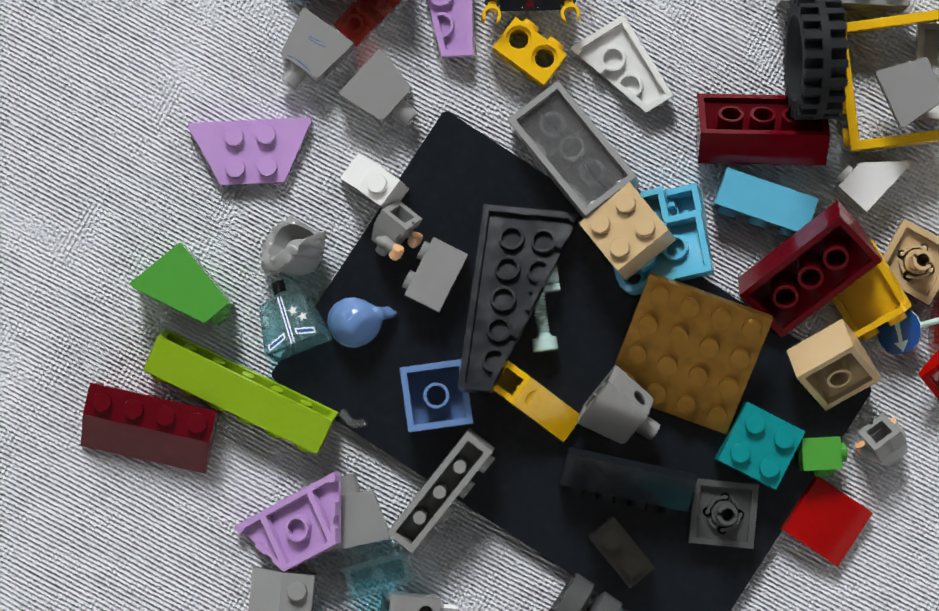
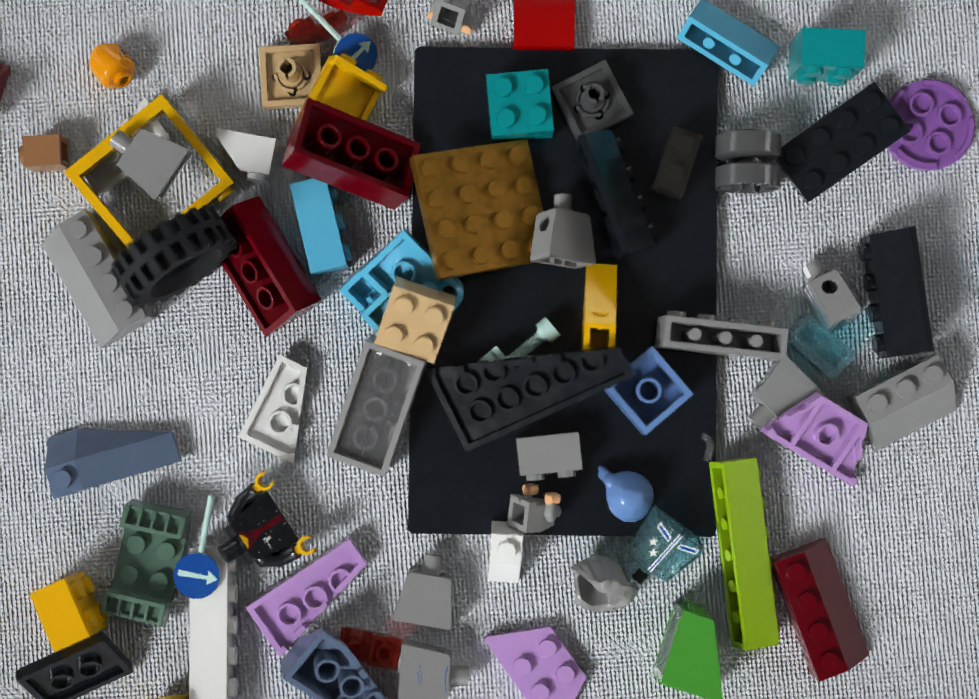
camera: 115 degrees left, 0 degrees up
yellow brick [492,16,567,89] -> none
tan slope [786,319,882,411] -> none
bright green brick [798,436,847,477] -> none

